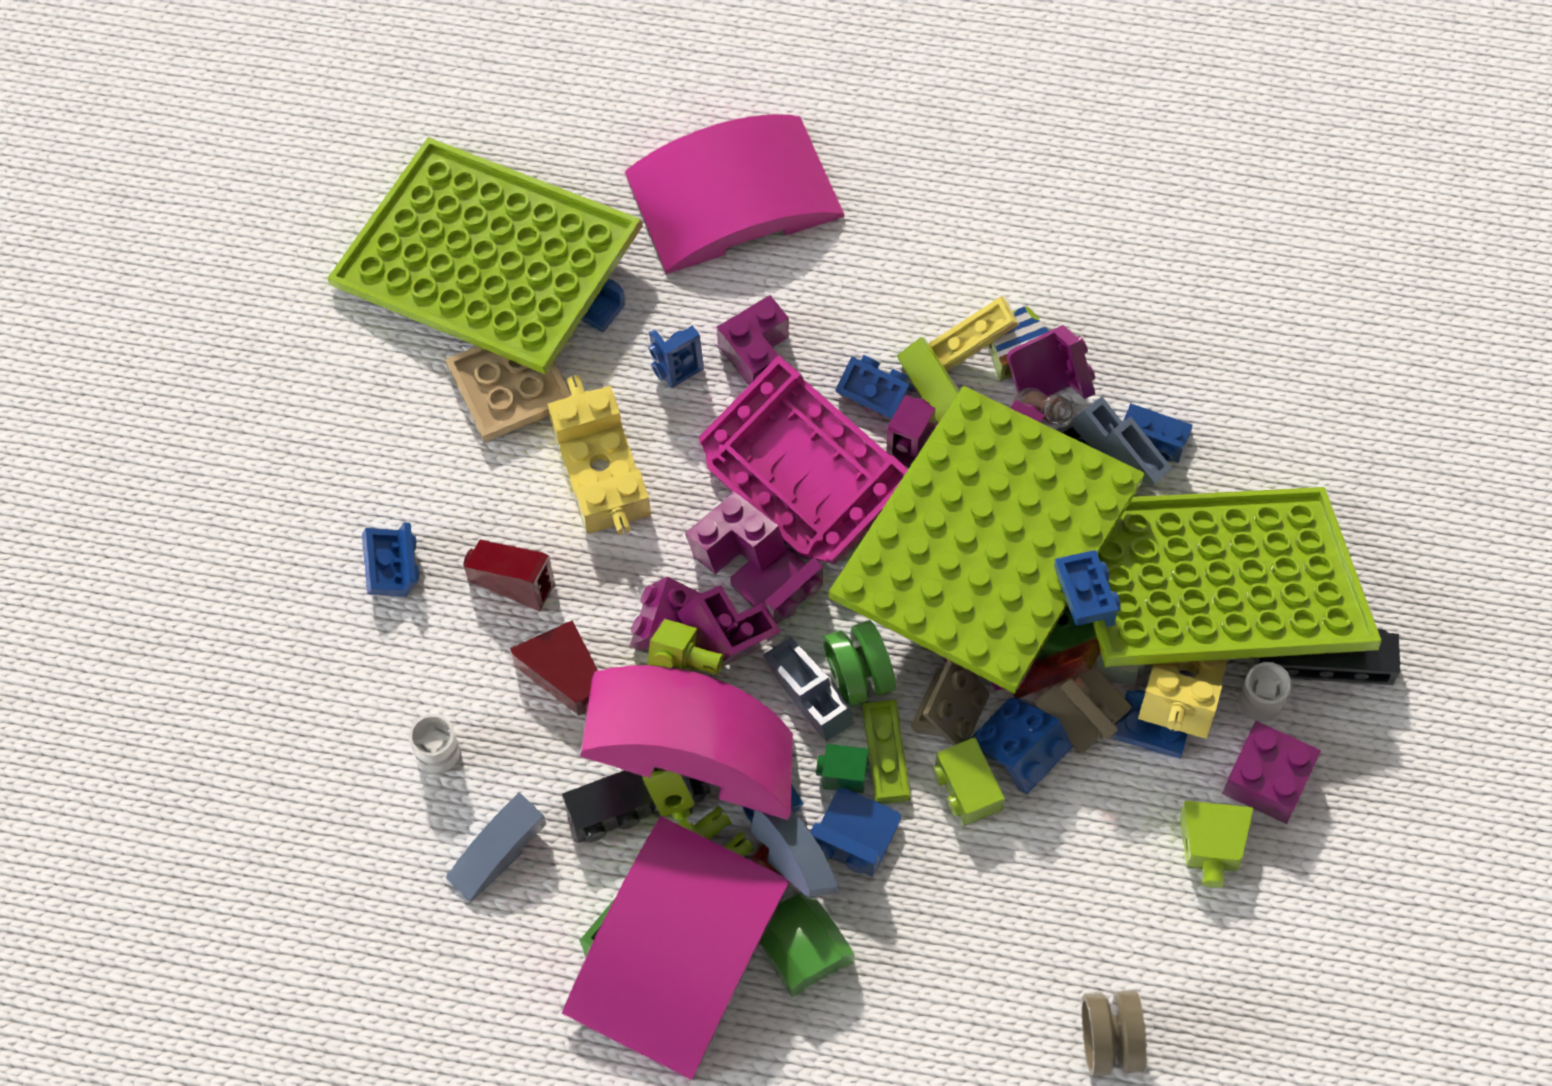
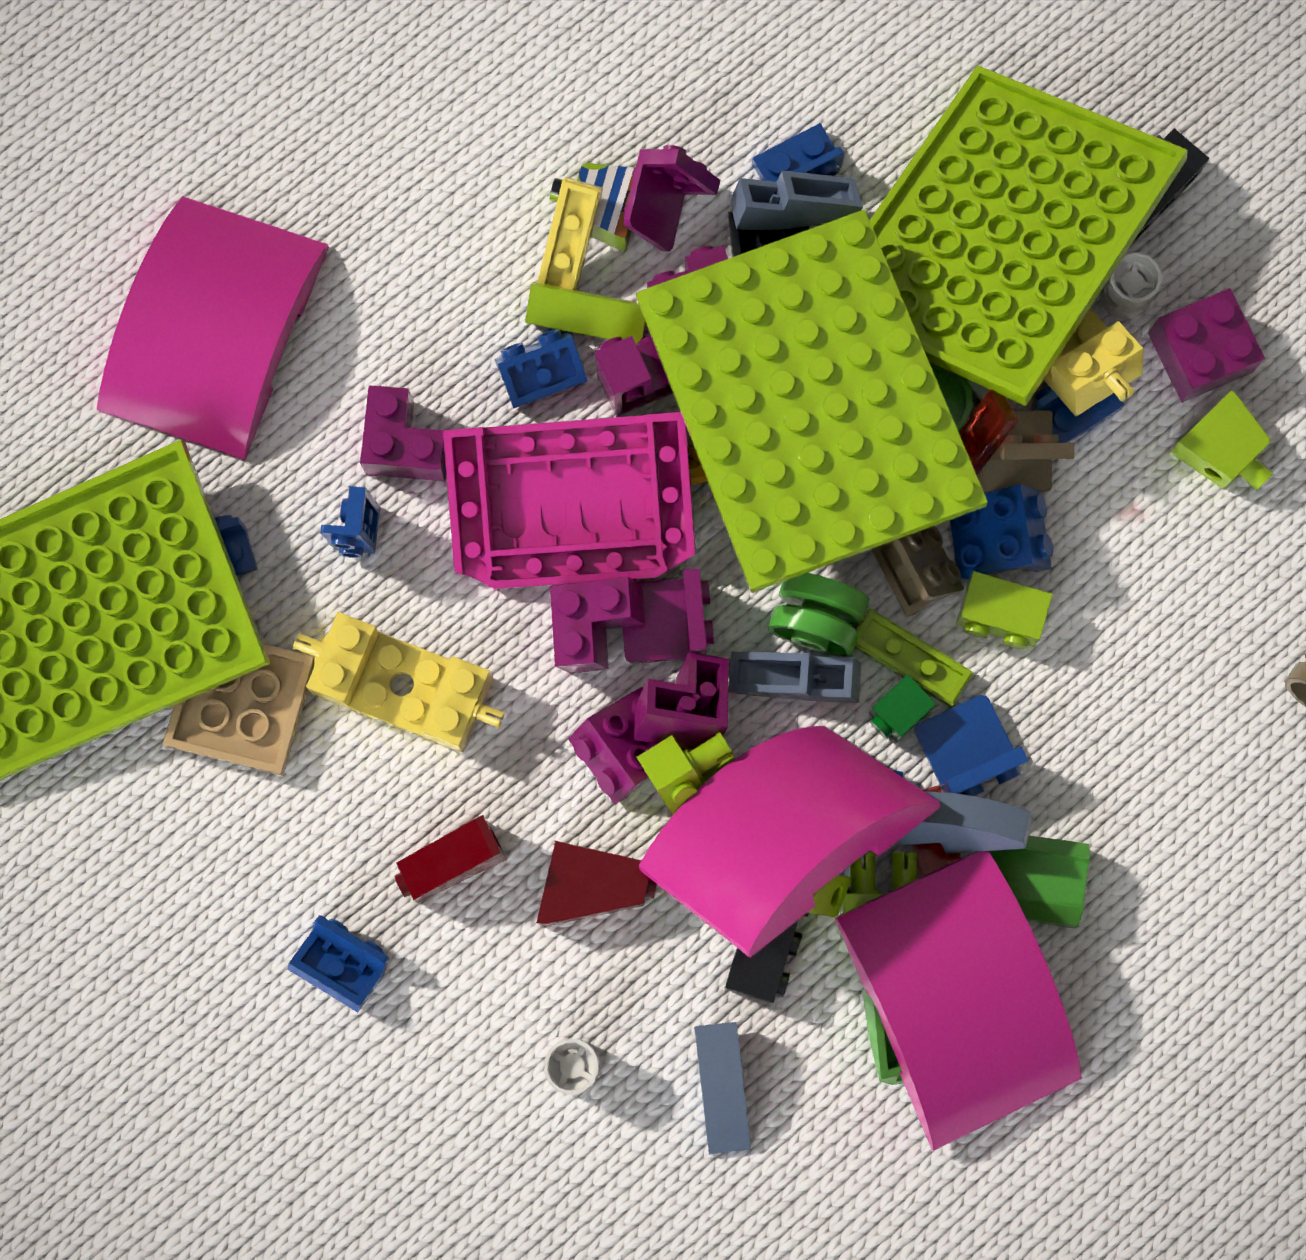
camera: 50 degrees left, 15 degrees up
clear piece [1013,388,1075,427] -> none
blue bracket [1054,550,1121,627] -> none

